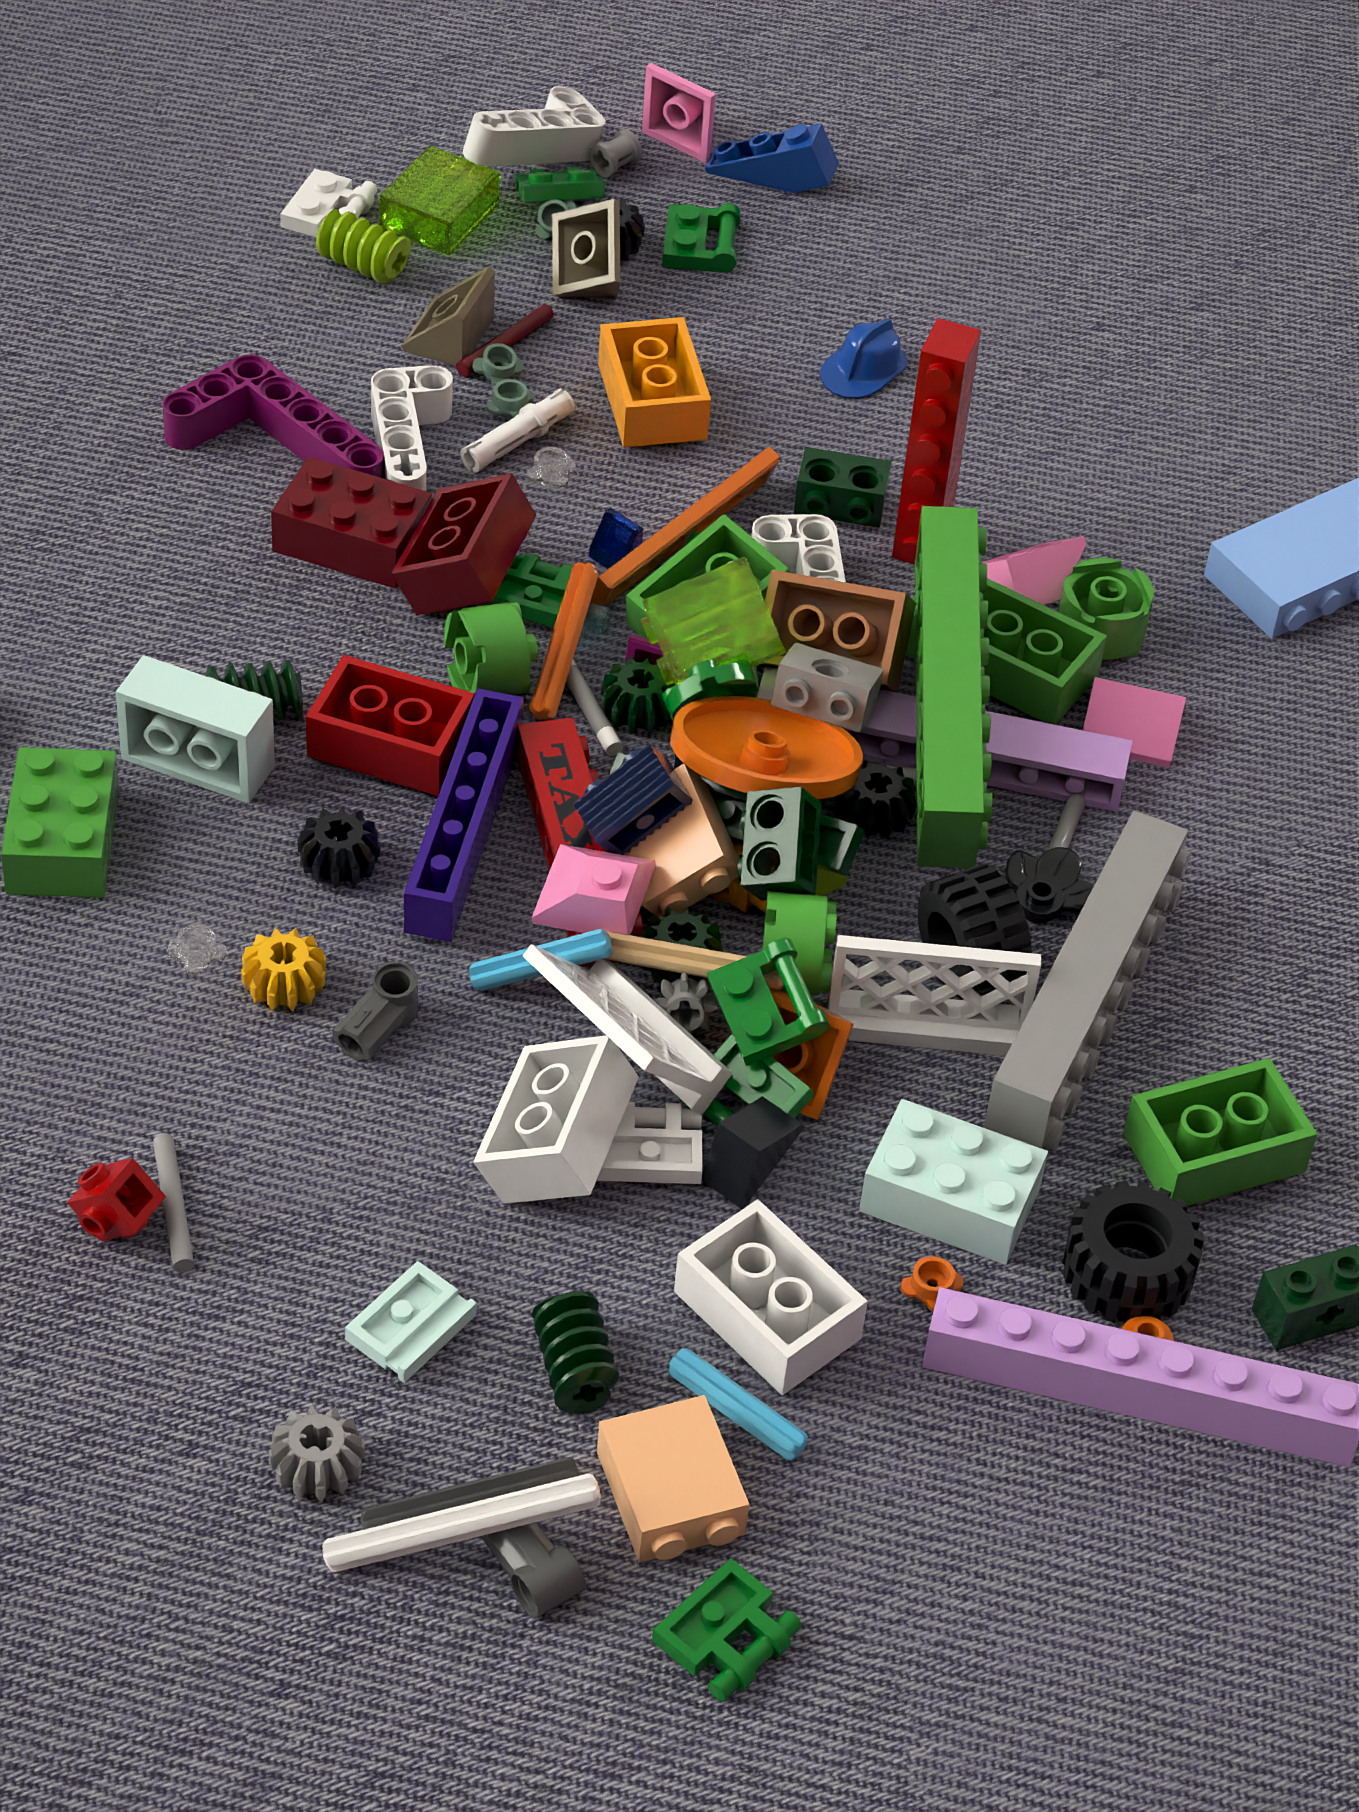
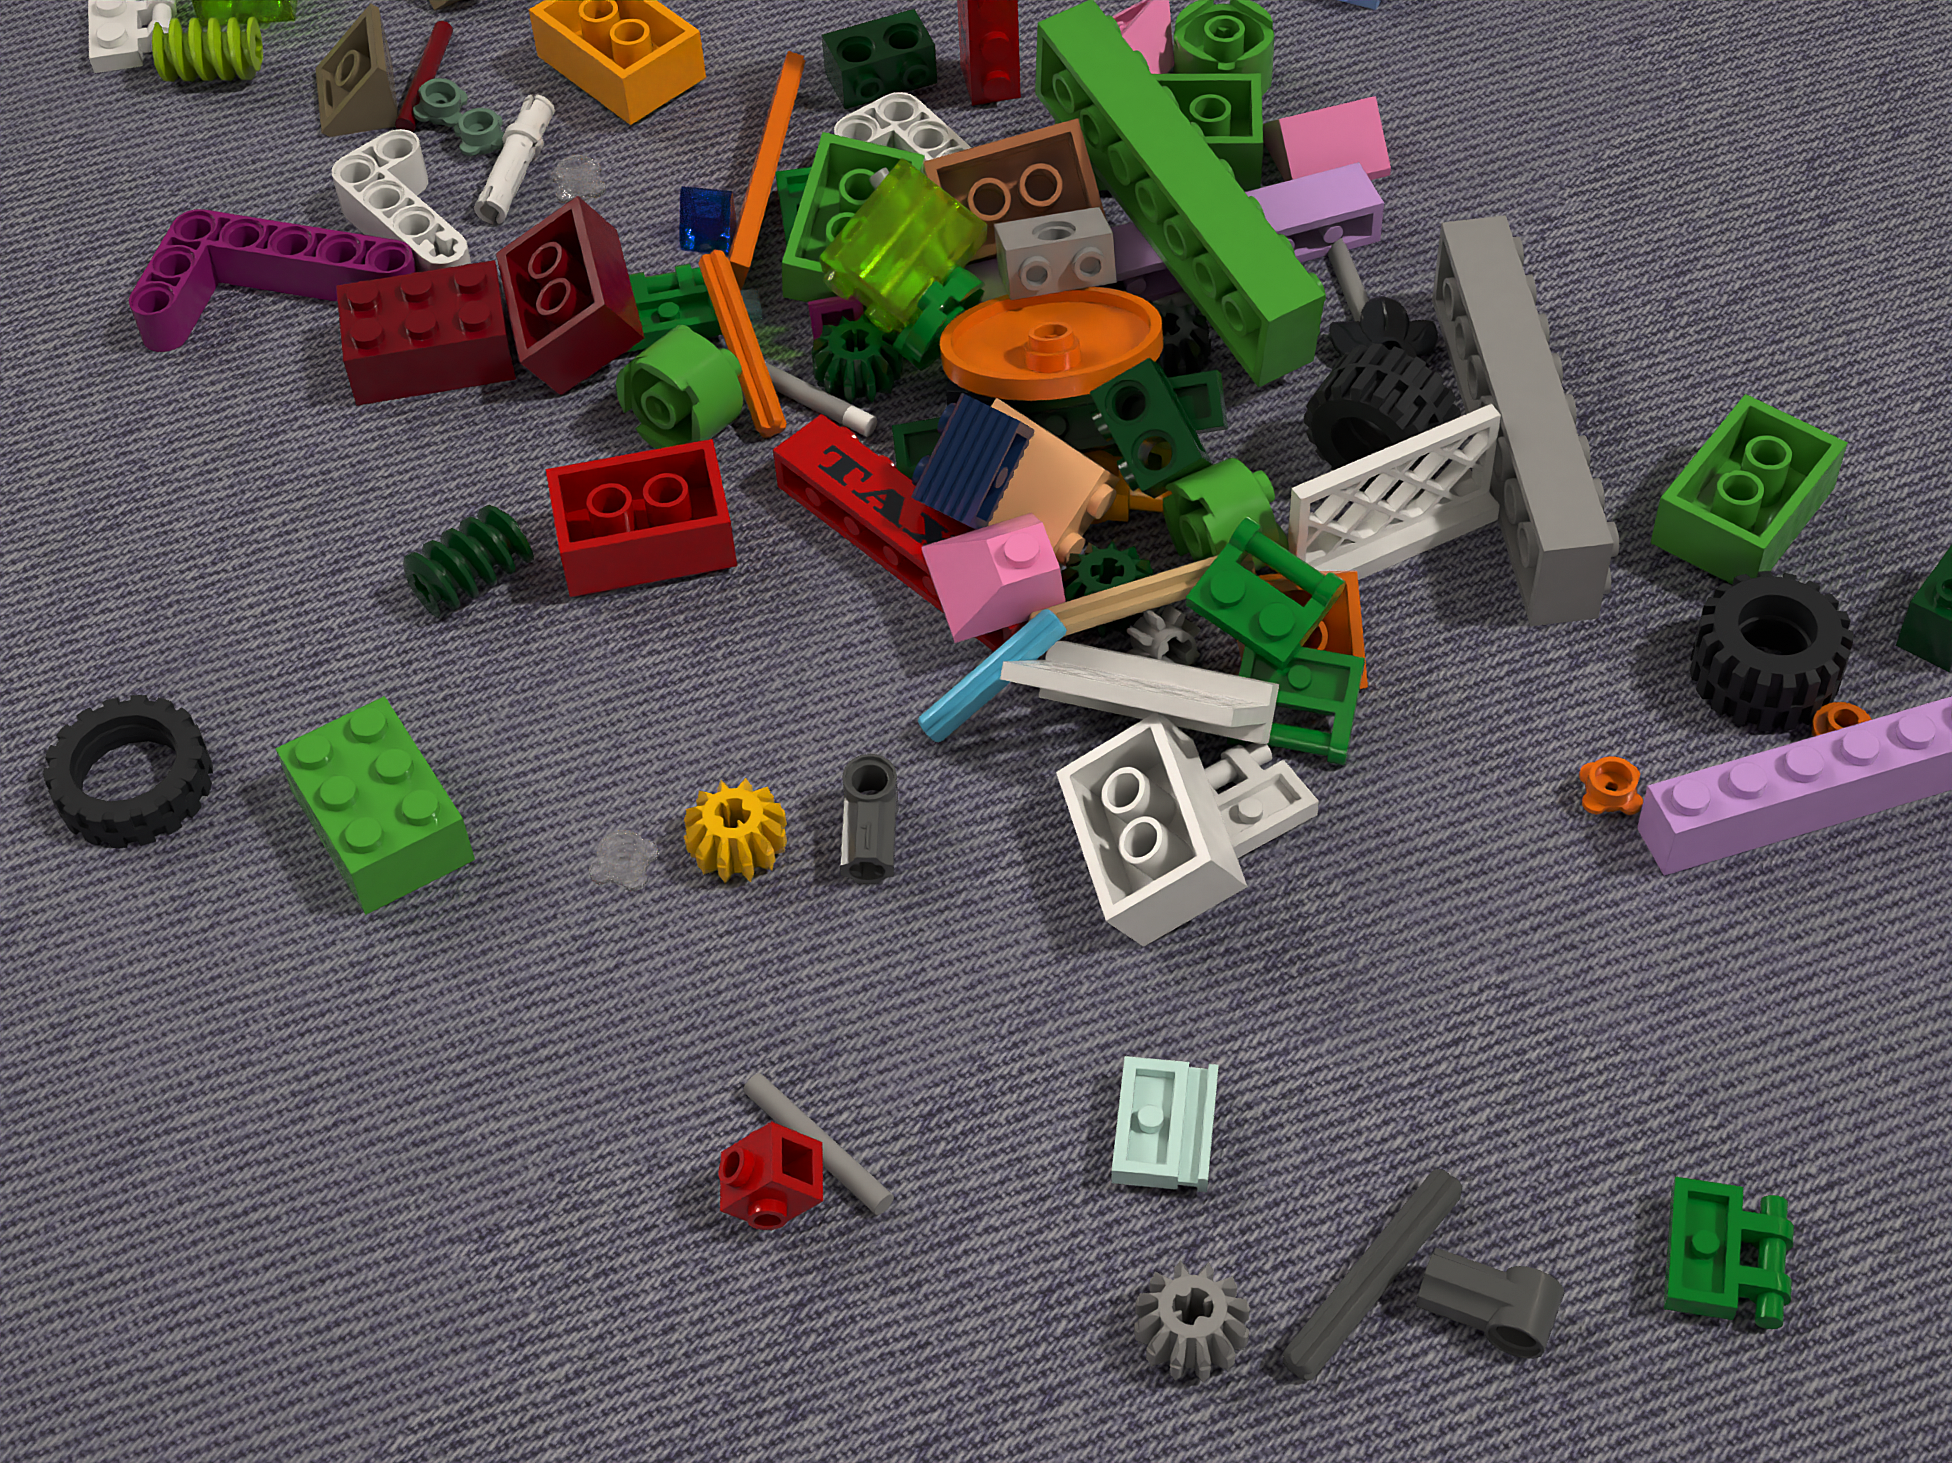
camera: 25 degrees left, 5 degrees up
light aqua brick [116,655,275,803] -> none
black gear [297,806,381,889] -> none
white axle [323,1473,601,1572] -> none
dark purple brick [404,688,523,942] -> none
dark green piece [531,1291,619,1414] -> none
light nougat brick [597,1395,749,1563] -> none
medium azure axle [668,1348,808,1461] -> none
white brick [674,1199,868,1396] -> none
black slope [702,1096,805,1209] -> none
light aqua brick [859,1099,1048,1265] -> none

